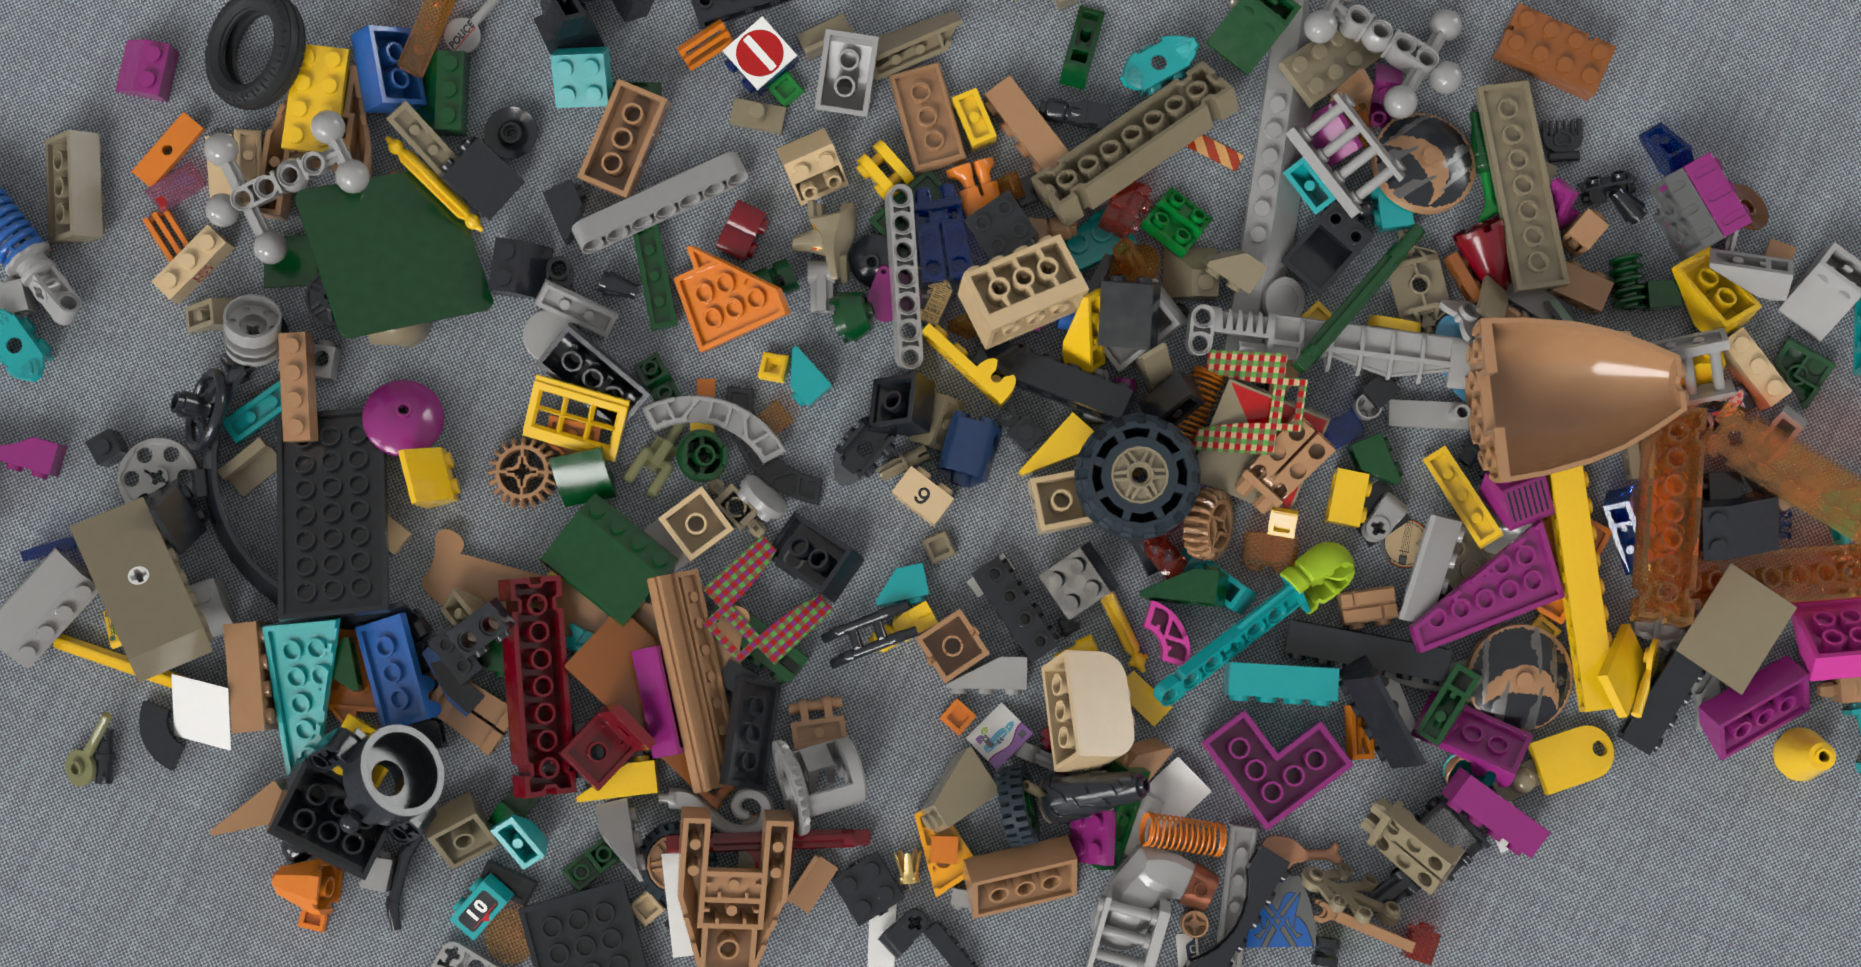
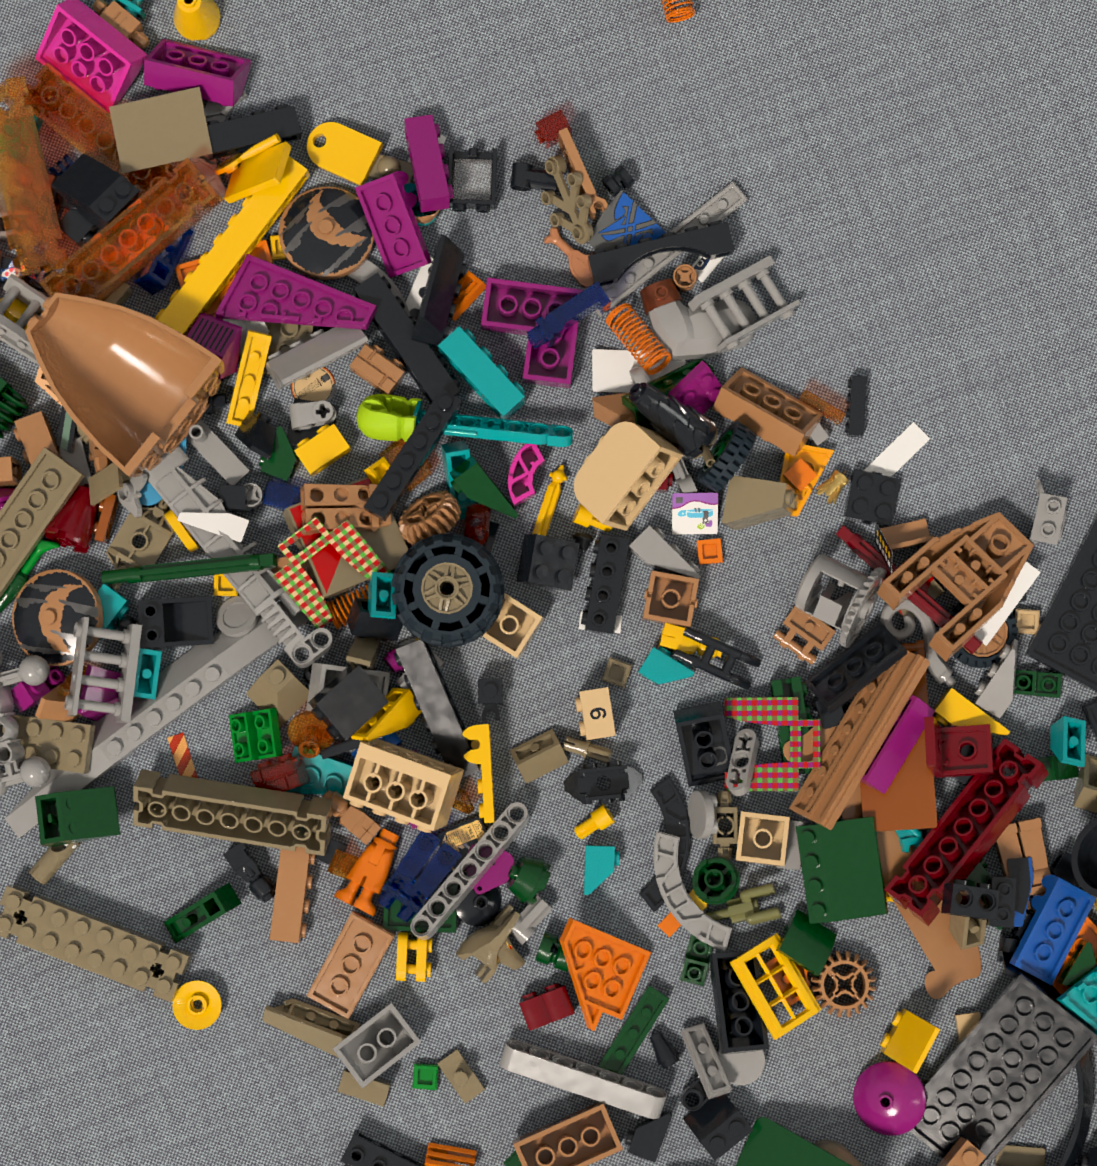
camera: 140 degrees left, 0 degrees up
piece [723,16,799,97] -> none
clear orange tile [756,400,794,436] -> none
yellow tile [758,352,791,383] -> none
tan slope [776,128,849,206] -> none
black slope [868,372,935,436] -> none
black piece [878,908,927,959] -> none
dark blue cylinder [937,410,1003,488] -> none
yellow panel [952,88,997,152] -> none
black brick [964,190,1039,260] -> none
yellow slope [1018,412,1094,477] -> none
teal piece [1120,35,1200,97] -> none
yellow tile [1127,670,1173,727] -> none
dark tan slope [1200,249,1268,294] -> none
dark tan hips [1360,796,1465,896] -> none
dark green slope [1415,662,1485,747] -> none
none -> white sticker [177,512,249,542]
none -> black slope [235,411,276,460]
none -> black plate [364,389,463,521]
none -> teal slope [368,572,396,619]
none -> clear blue hips [527,281,611,350]
none -> yellow piece [574,804,615,839]
none -> light grey beam [726,729,759,796]
none -> clear orange tile [799,390,845,425]
none -> black sticker [875,521,892,574]

